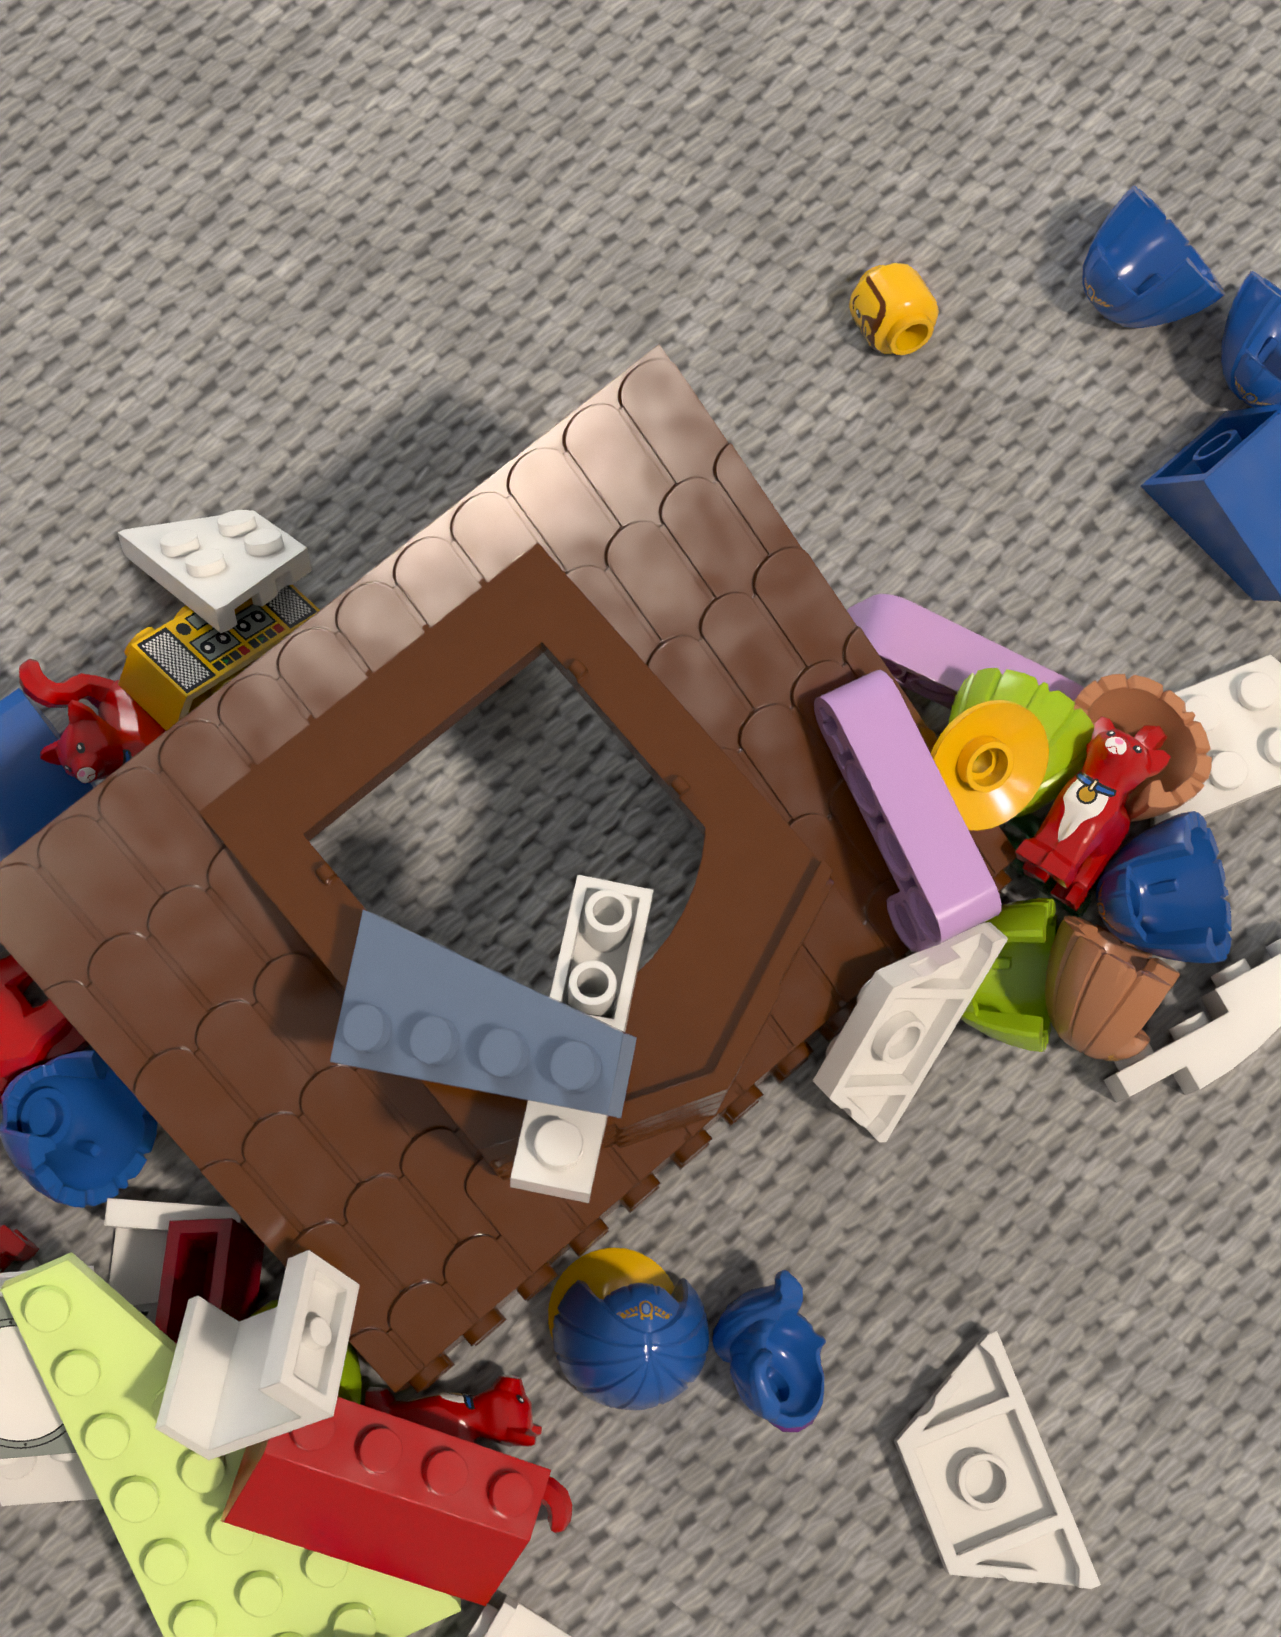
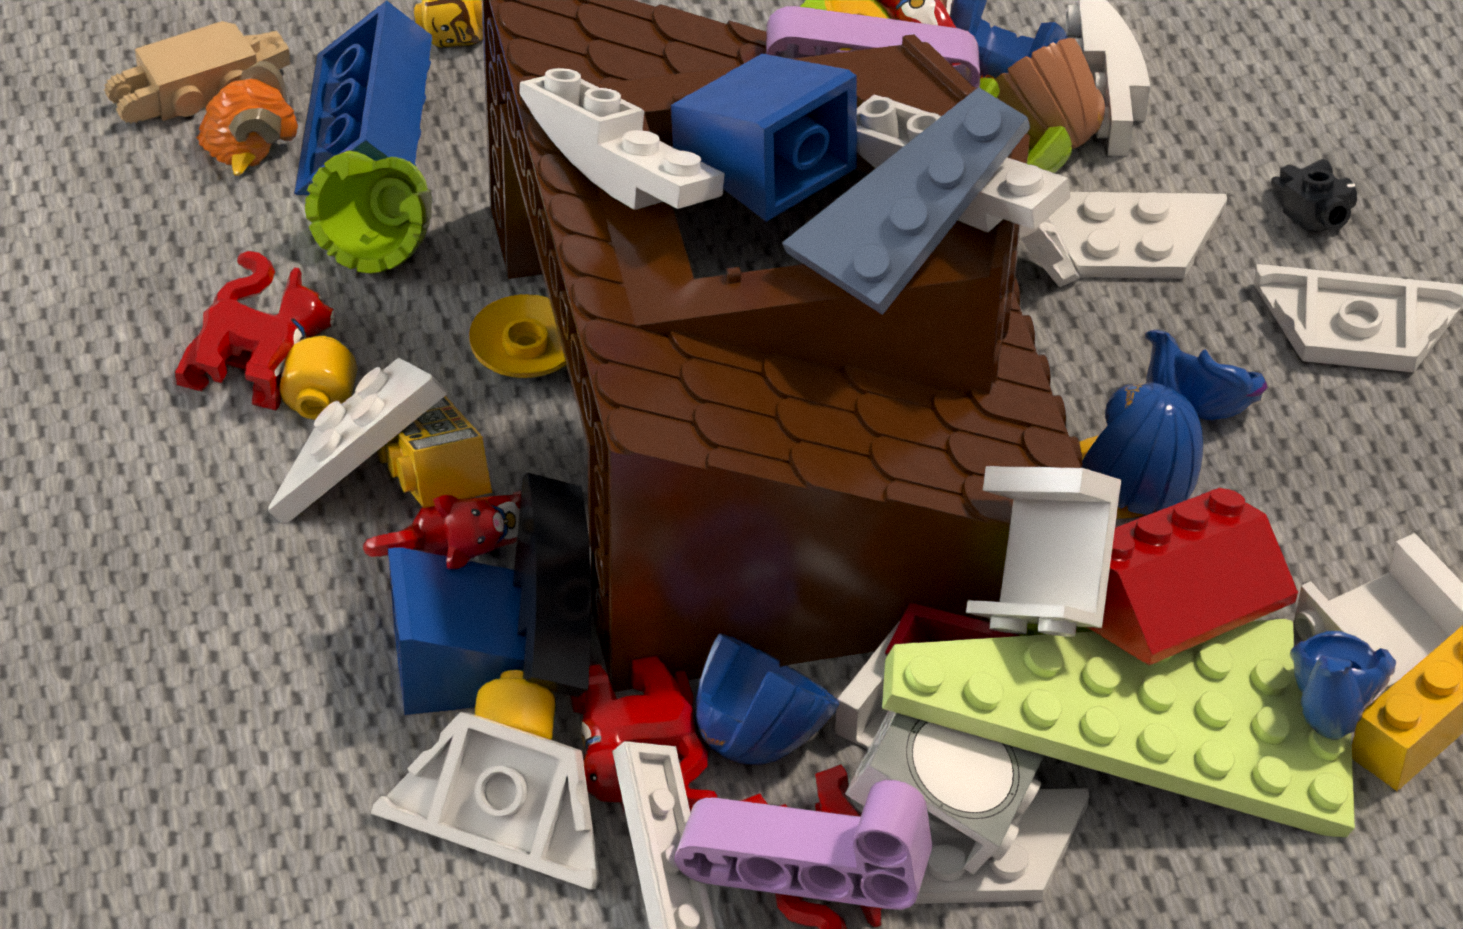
camera: 60 degrees left, 30 degrees down
none -> tan hinge [104,21,290,124]
none -> red animal [175,251,335,411]
none -> orange hair [196,61,298,176]
none -> yellow head [279,336,358,420]
none -> blue slope [294,0,432,195]
none -> lime hair [305,150,432,273]
none -> white slope [519,68,725,210]
none -> blue slope [671,54,857,221]
none -> white wing [1050,191,1227,279]
none -> black piece [1271,159,1357,232]

